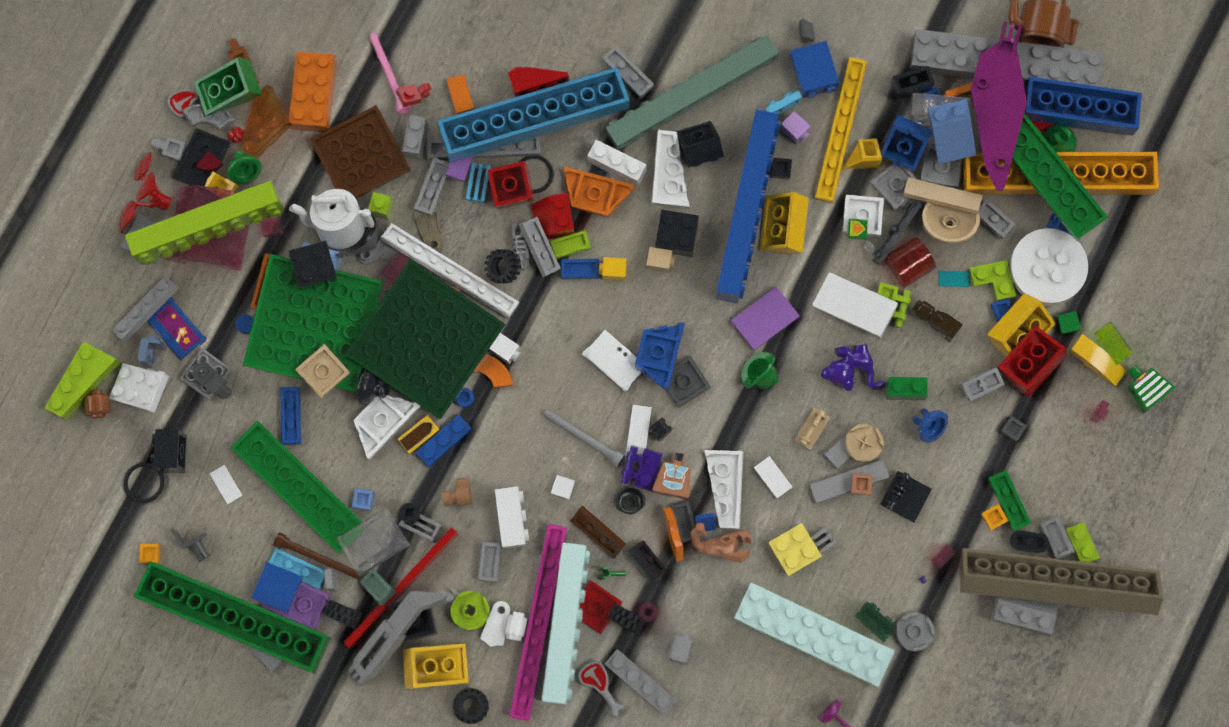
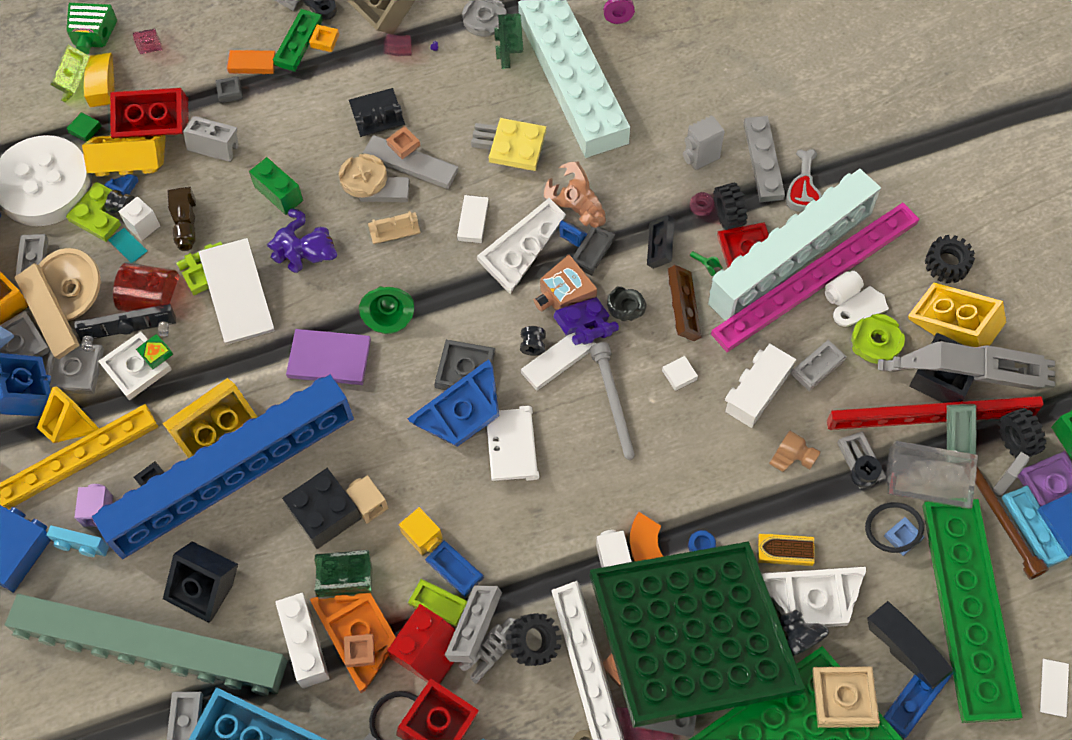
camera: 140 degrees left, 15 degrees down
blue plate [416,414,472,468] -> none
white wing [651,130,690,208] -> none
orange tile [664,507,684,562] -> none
blue hair [913,408,948,443] -> none
none -> black wheel [105,189,135,215]
none -> white brick [118,197,160,241]
none -> orange tile [227,50,276,74]
none -> clear green bracket [314,550,373,597]
none -> nougat plate [344,634,375,668]
none -> black tyre [865,502,925,553]
none -> black slope [867,601,953,690]

